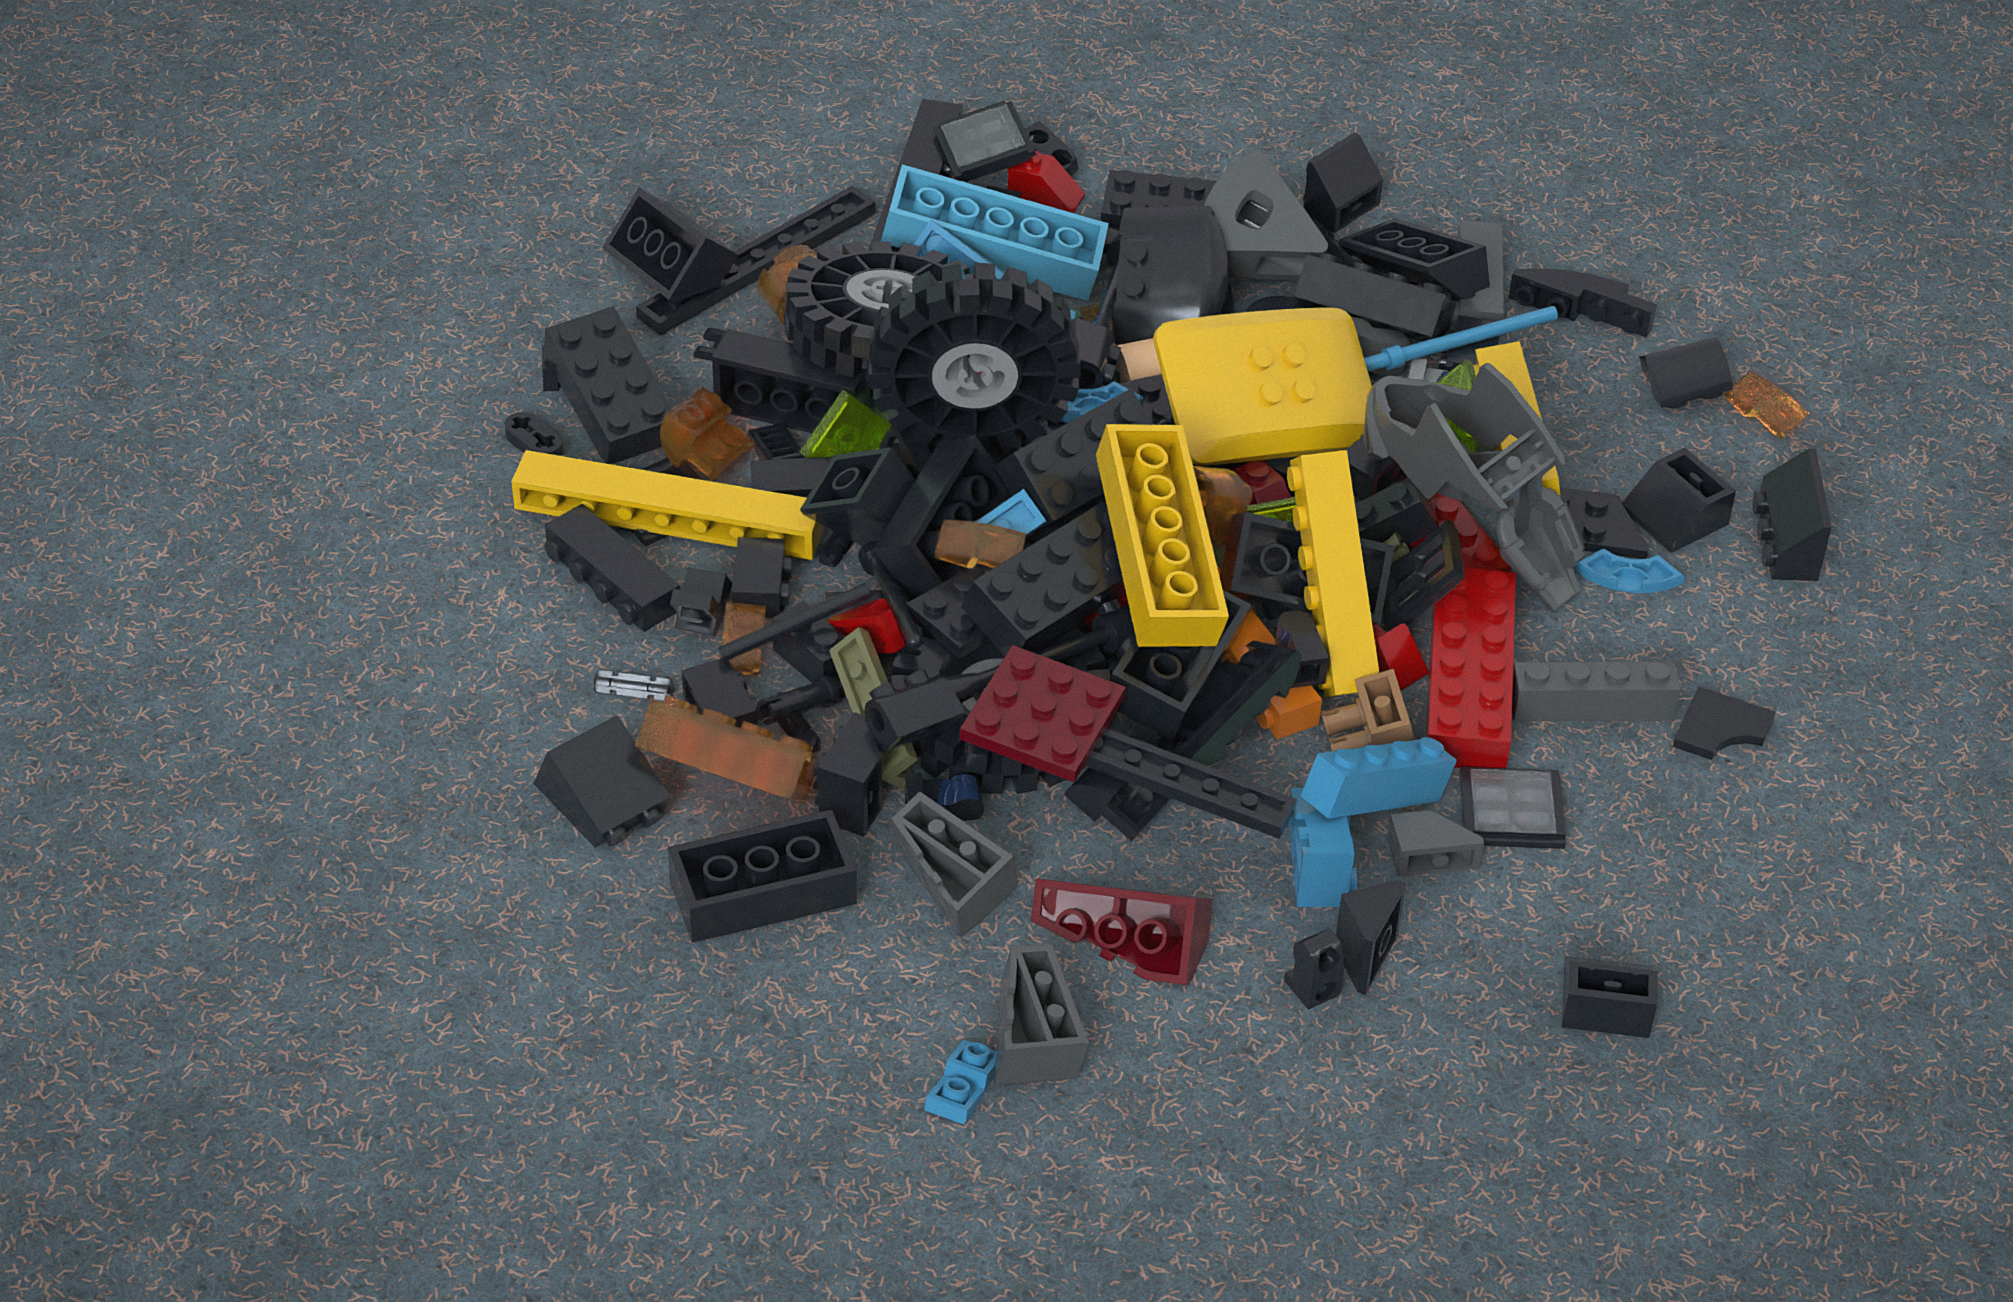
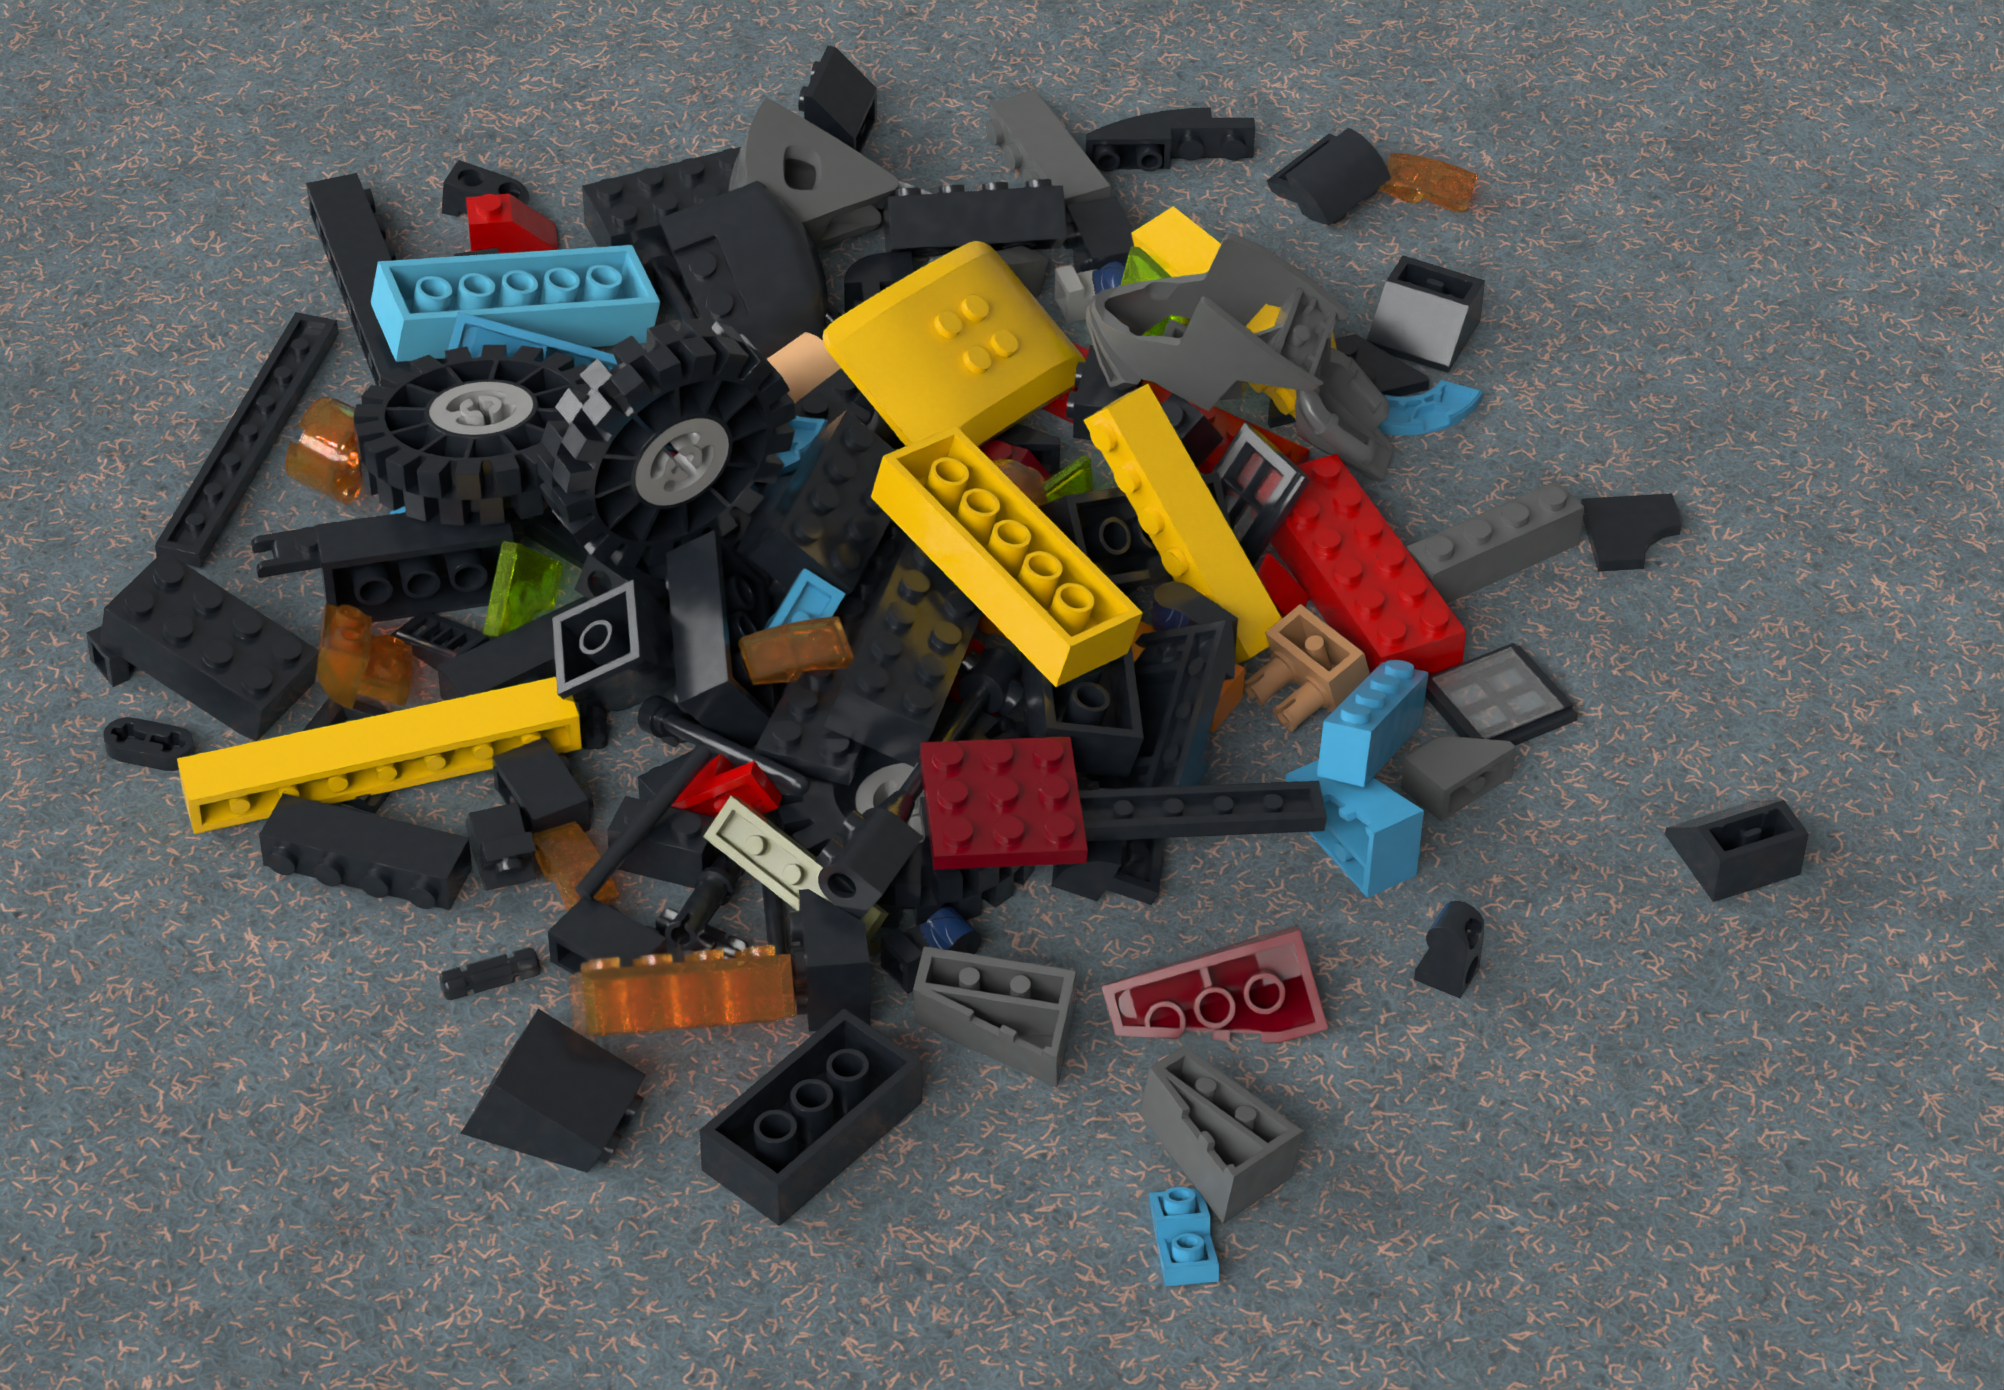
camera: 30 degrees left, 0 degrees up
black slope [603,187,738,302] -> none
piece [933,100,1036,182] -> none
black slope [1336,880,1406,995] -> none
black slope [1339,218,1490,299] -> none
dark azure bar [1364,306,1558,372] -> none
black slope [1752,449,1832,581] -> none

